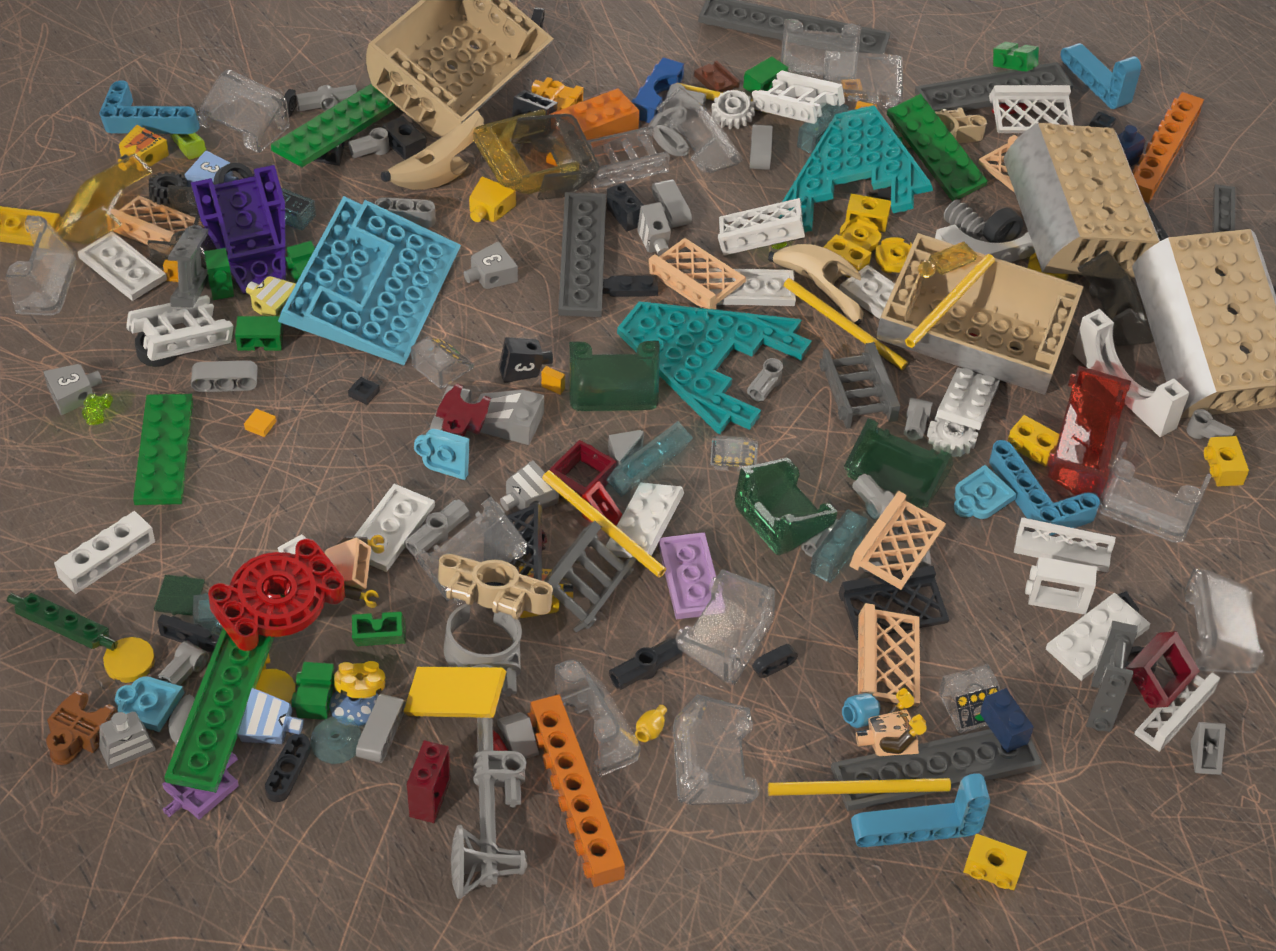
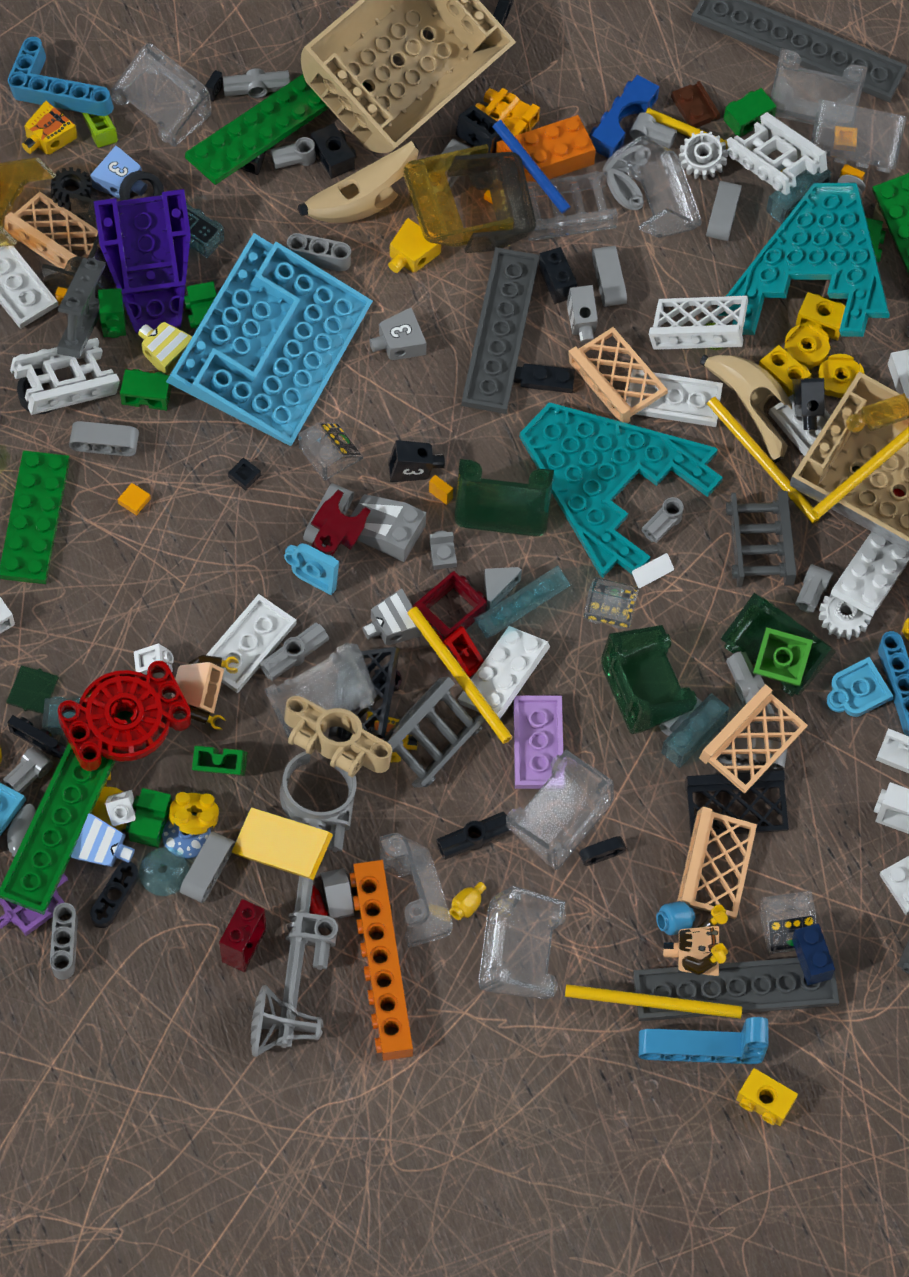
camera: 10 degrees right, 15 degrees up
none -> light grey beam [50,903,78,980]
none -> white bracket [105,790,136,826]
none -> light grey bracket [429,531,457,570]
none -> blue piece [492,120,571,214]
none -> white sticker [632,553,674,588]
none -> bright green slope [753,627,813,686]
none -> black torso [792,378,825,430]

